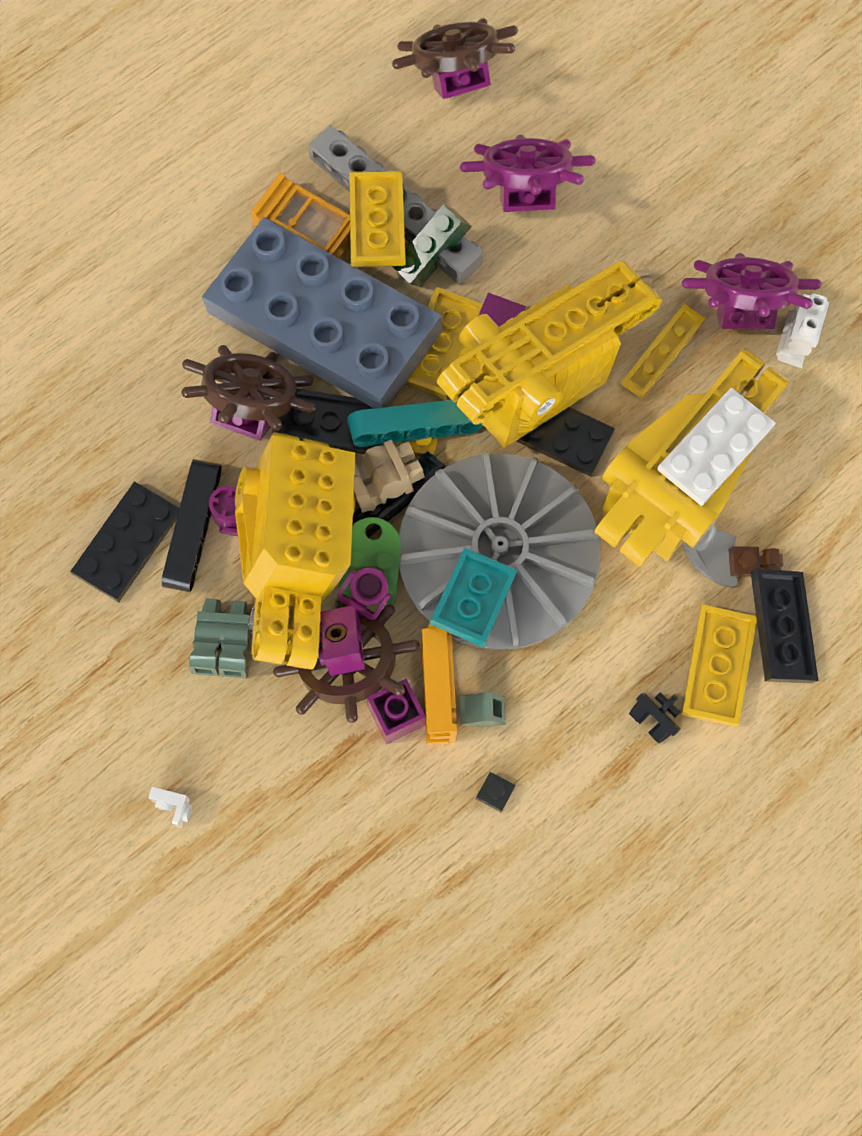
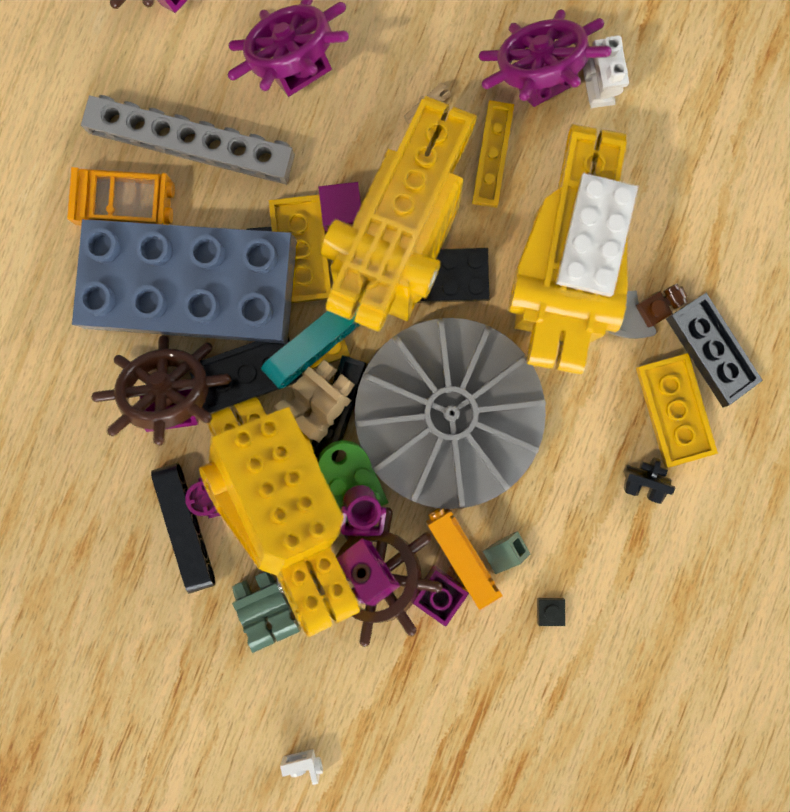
camera: 30 degrees left, 15 degrees up
black plate [70,481,179,603] -> none
yellow plate [349,171,405,267] -> none
arch [392,204,472,287] -> none
teal plate [430,548,517,647] -> none

